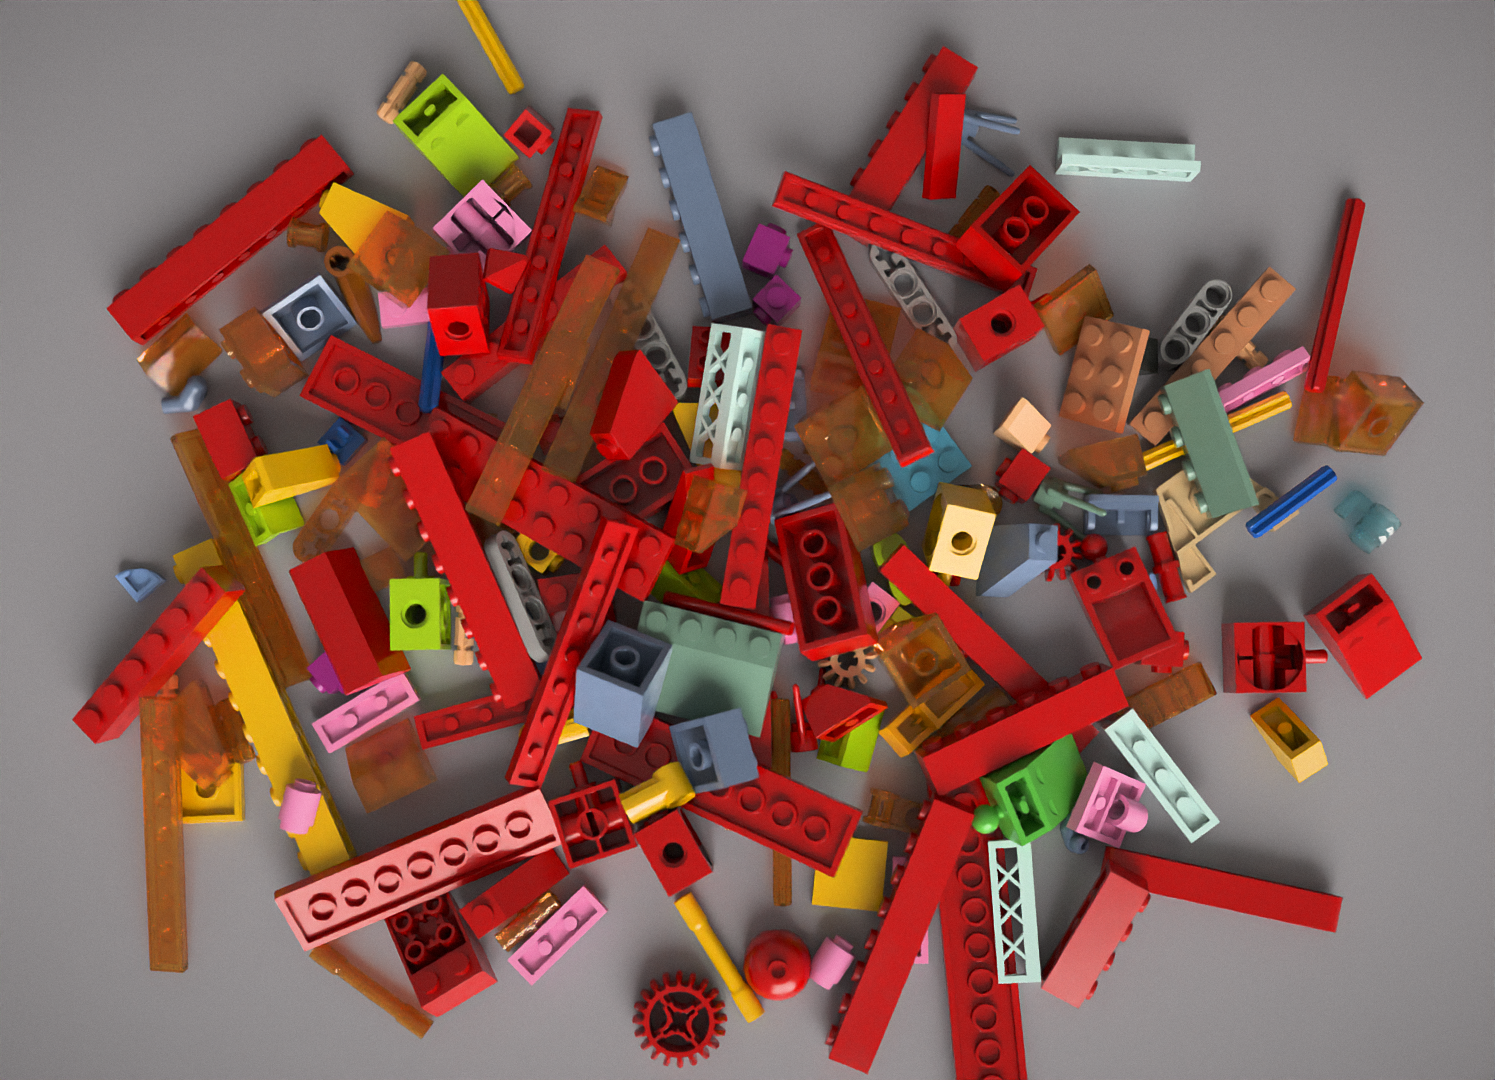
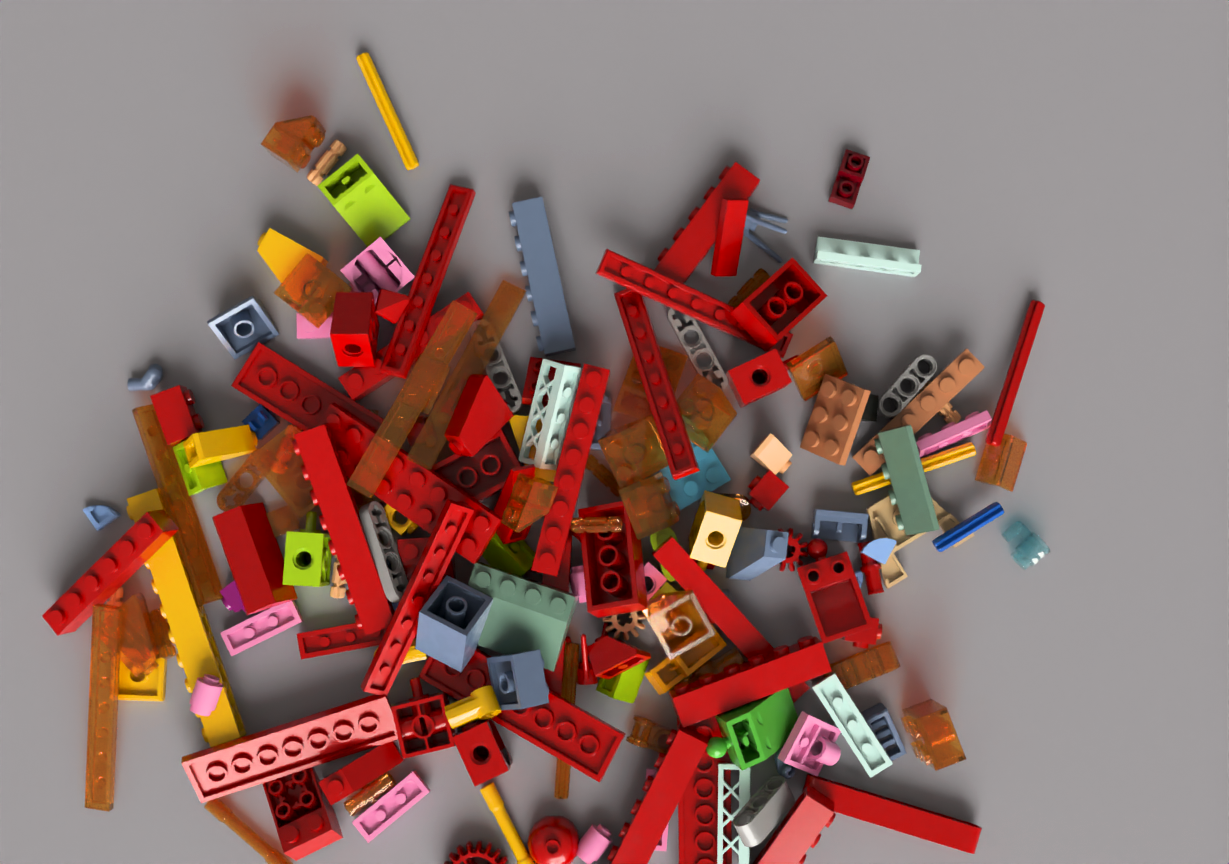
camera: 10 degrees right, 0 degrees up
red brick [106,134,355,345] -> none
clear orange panel [136,313,223,396] -> none
clear orange brick [218,307,309,398] -> none
clear orange bush [287,217,330,252] -> none
dark orange piece [324,246,382,344] -> none
clear orange slope [345,718,438,814] -> none
blue axle [418,321,444,414] -> none
clear orange bush [488,163,533,207] -> none
red brick [503,105,555,159] -> none
clear orange slope [573,165,629,227] -> none
red bar [663,591,795,636] -> none
magenta brick [742,223,794,280] -> none
magenta brick [752,274,801,326] -> none
sand blue plant [770,456,834,525] -> none
yellow tile [811,837,888,912] -> none
sand green plant [1033,476,1107,541] -> none
clear orange slope [1057,434,1148,493] -> none
red piece [1221,622,1328,693] -> none
yellow slope [1250,697,1328,783] -> none
red slope [1303,573,1422,699] -> none
clear orange slope [1333,370,1424,456] -> none
none -> clear orange slope [261,115,326,173]
none -> clear orange axle [571,516,622,533]
none -> light grey beam [733,775,795,847]
none -> dark red slope [828,149,870,209]
none -> light blue tile [861,538,897,564]
none -> sand blue slope [861,703,907,761]
none -> clear orange brick [901,699,966,771]

